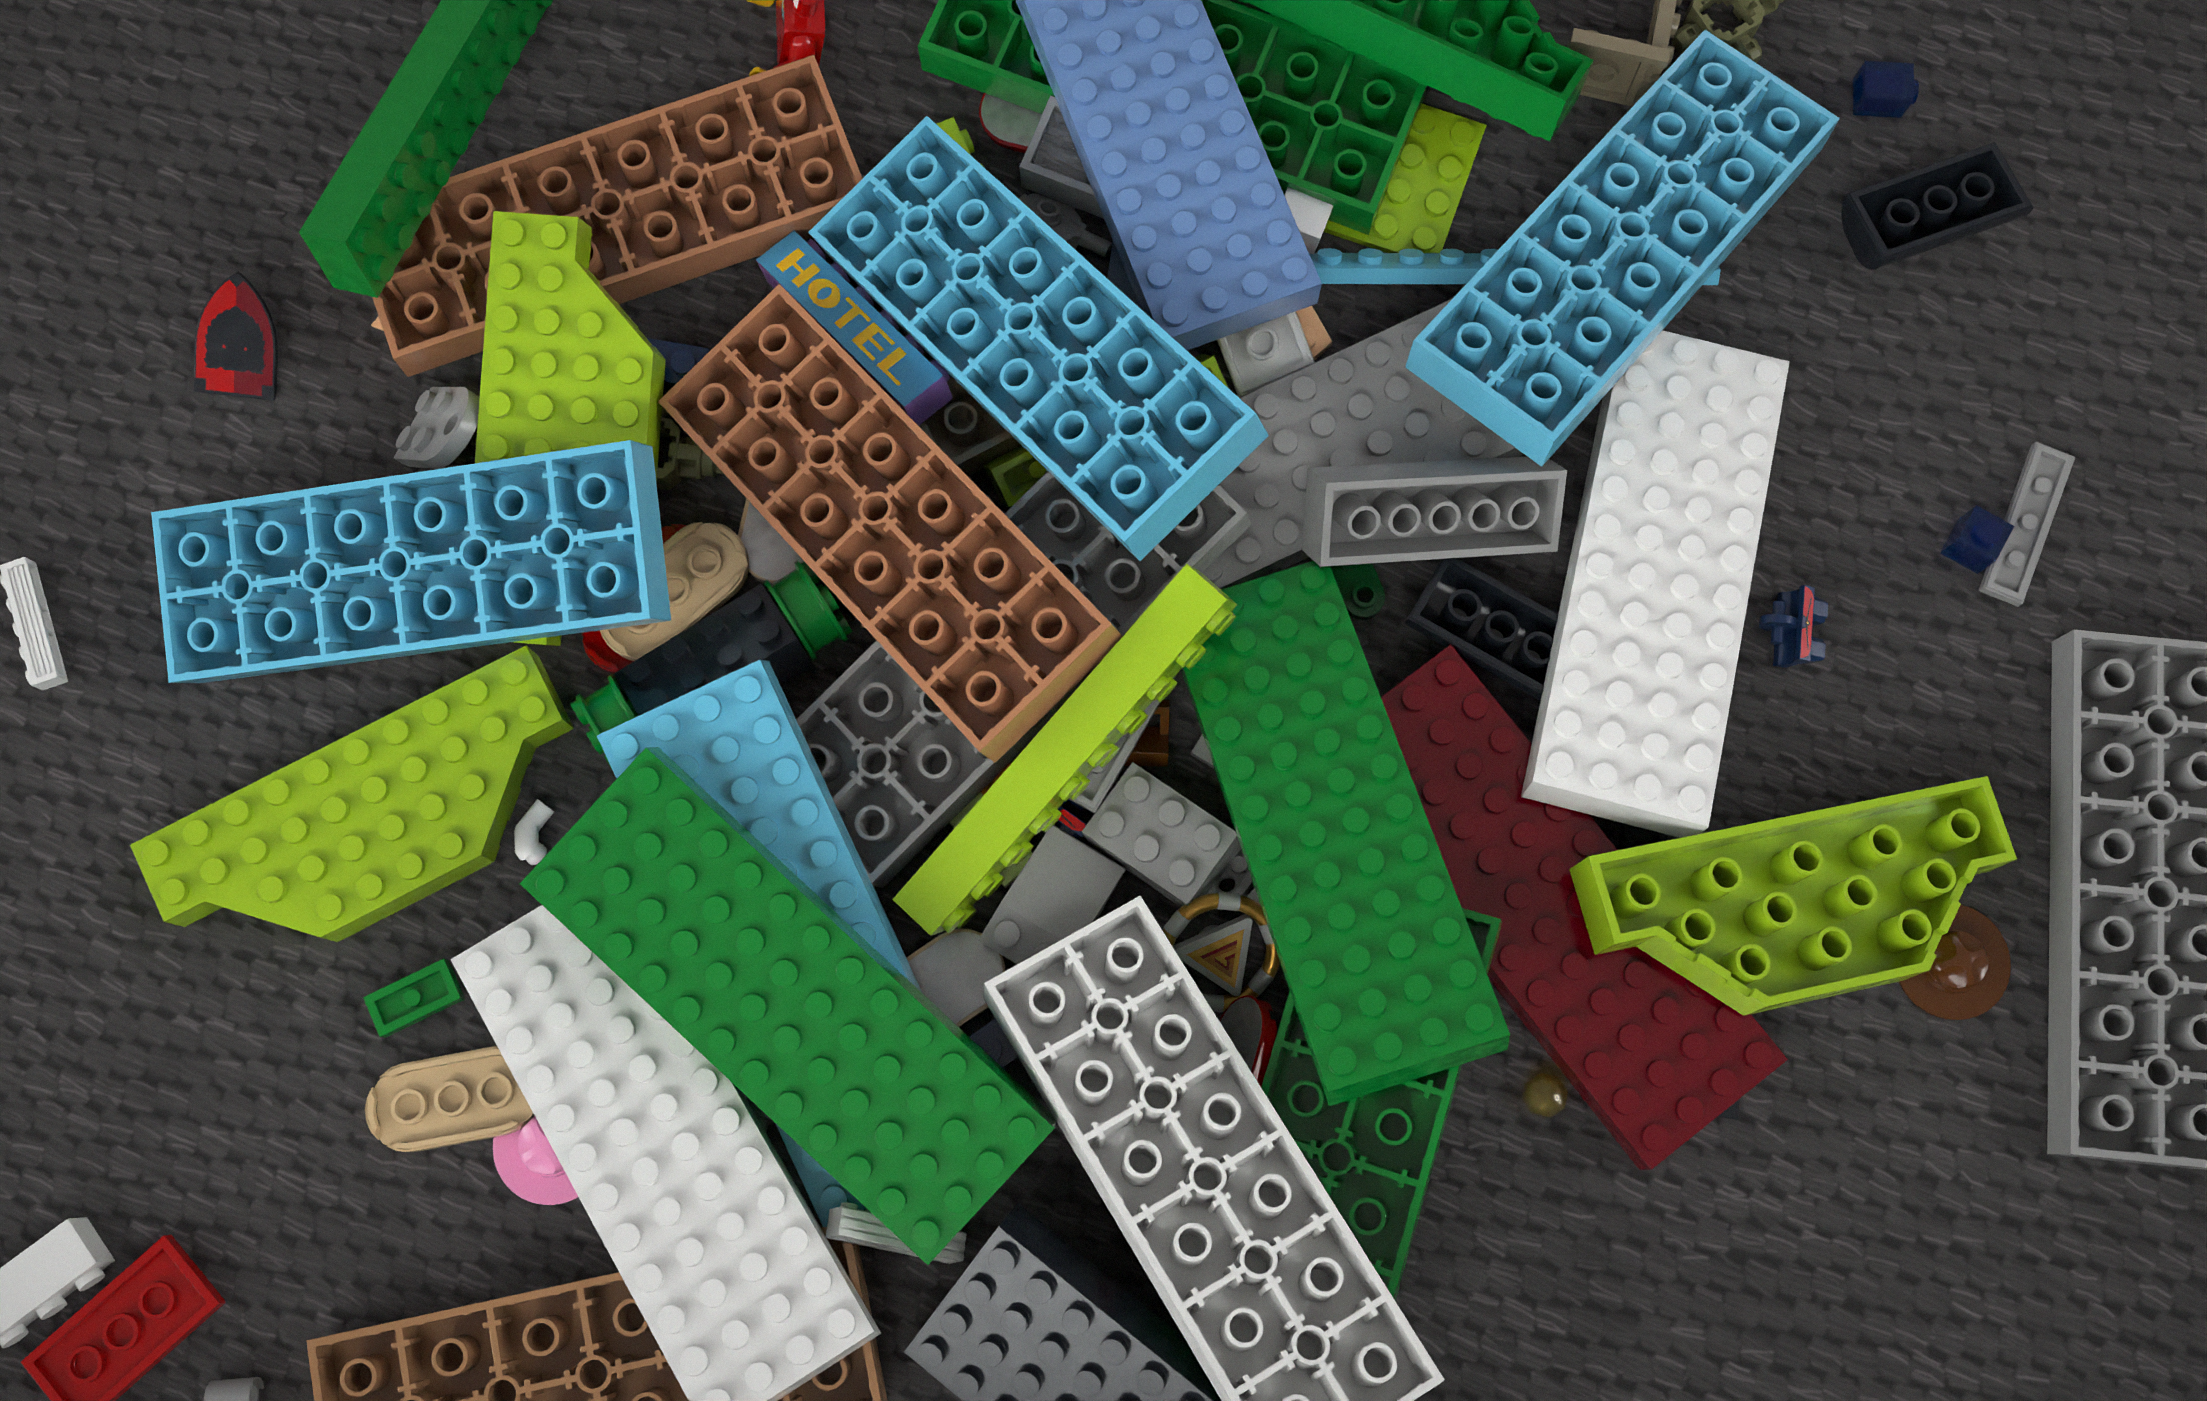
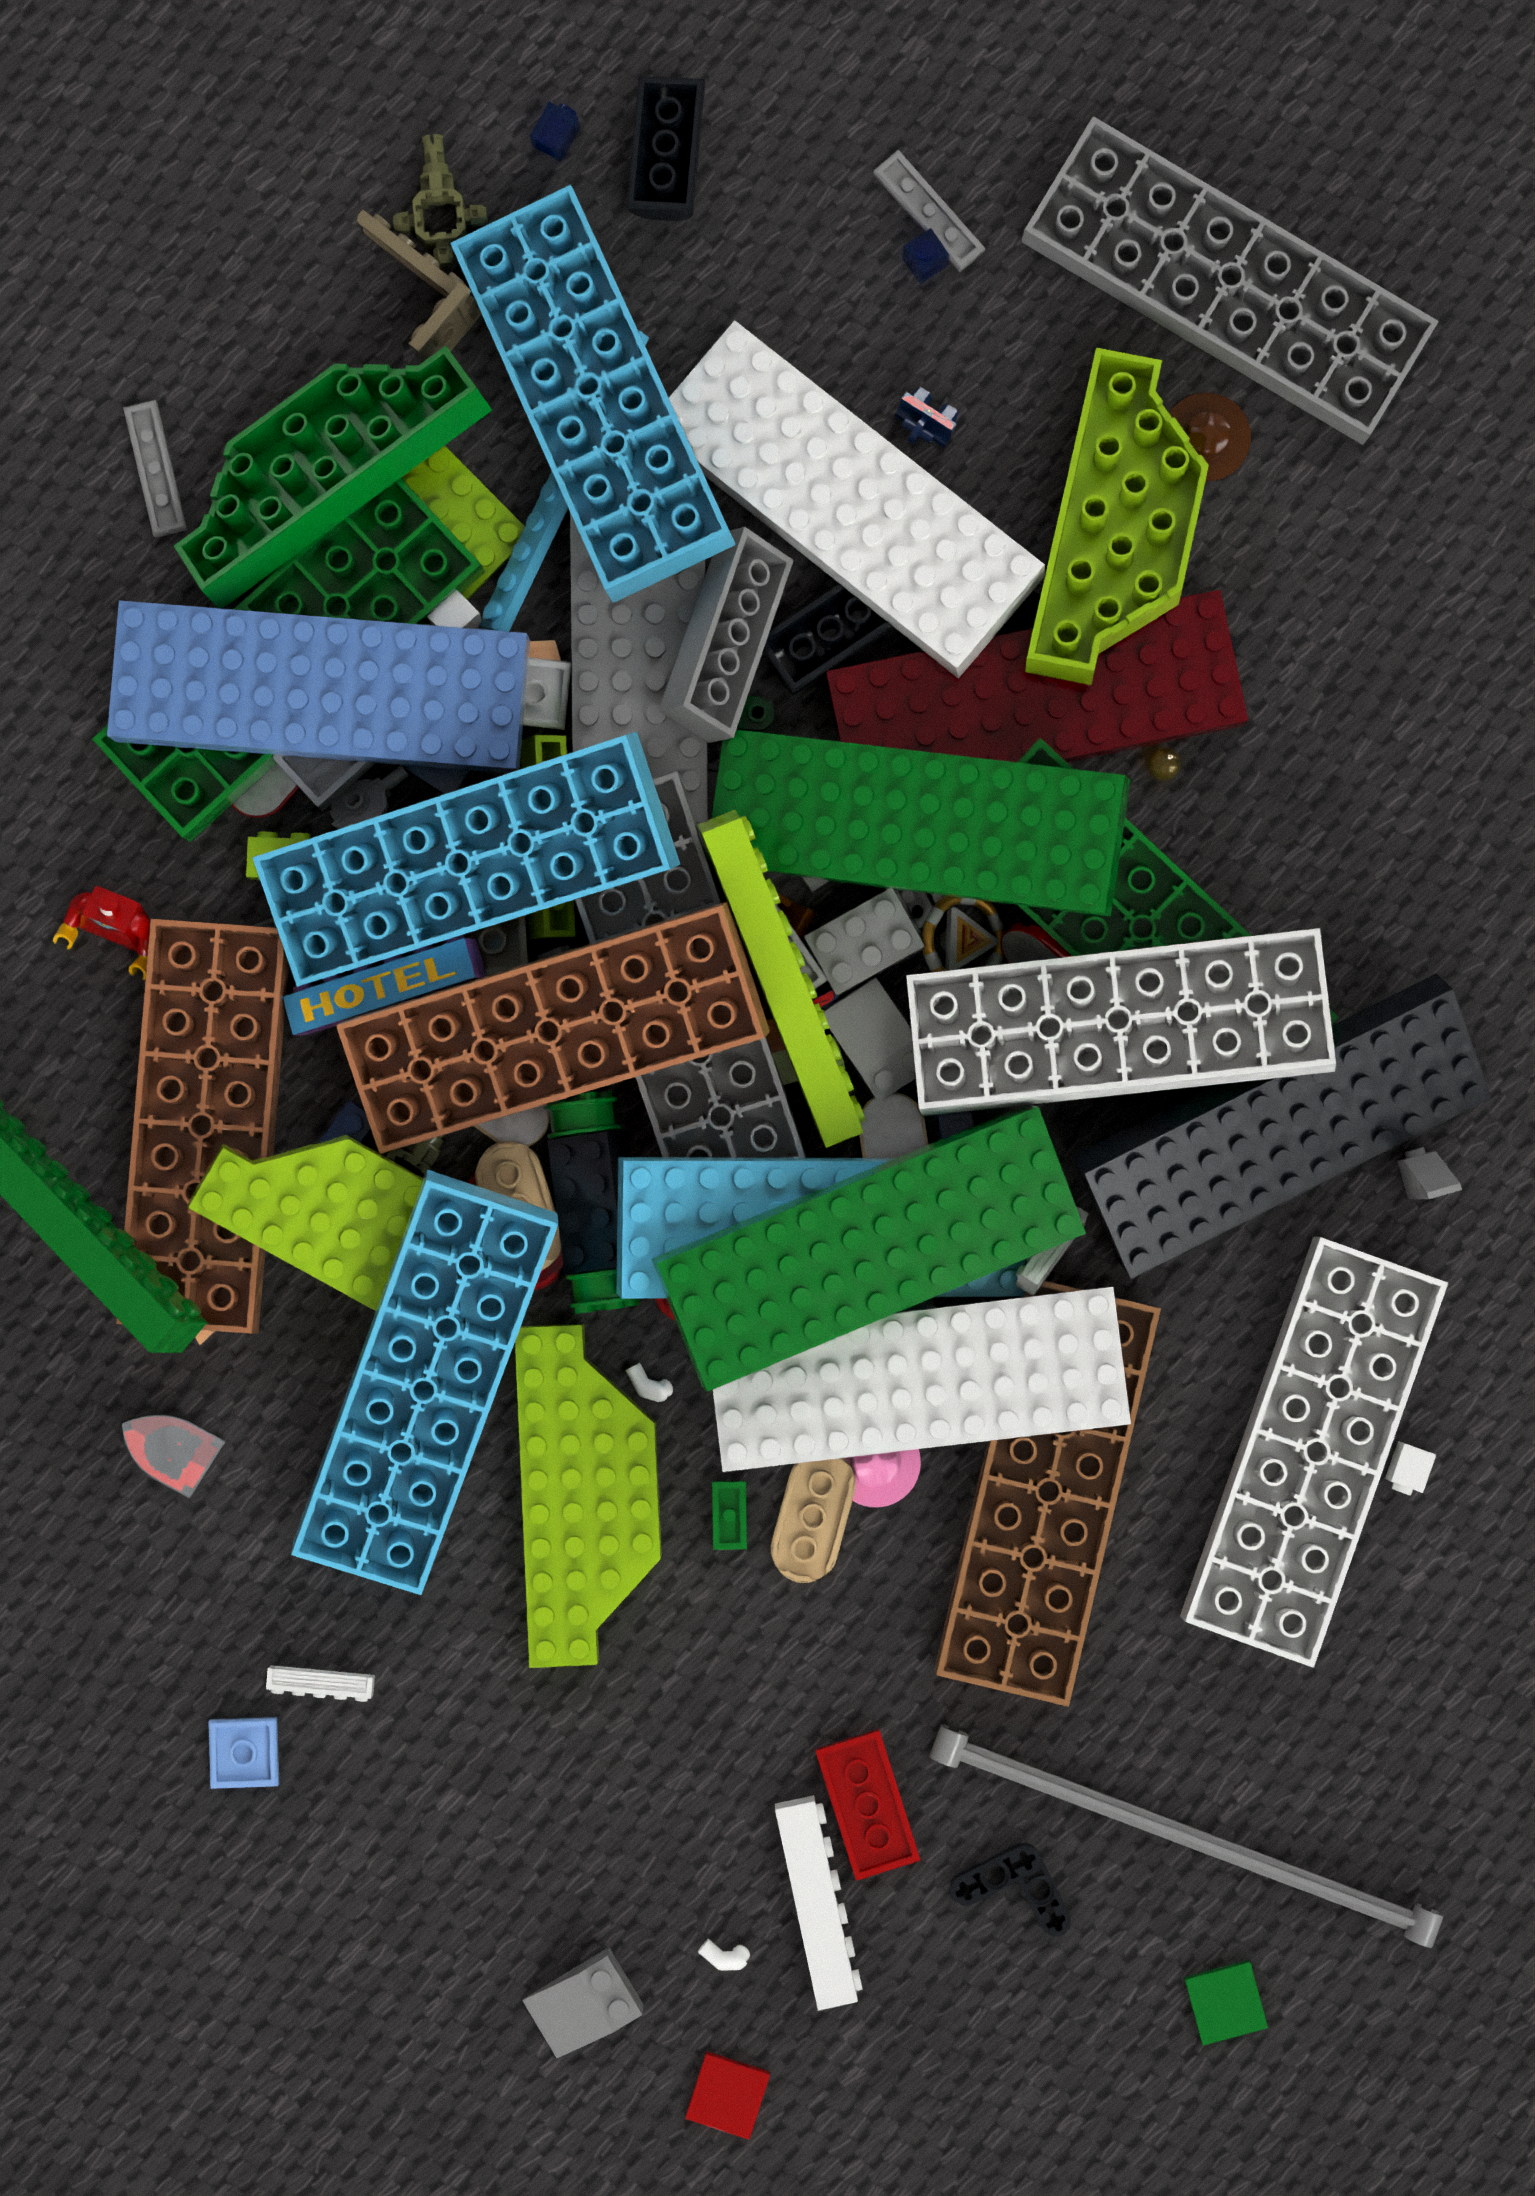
camera: 65 degrees left, 10 degrees up
light grey plate [393,387,480,469] -> none

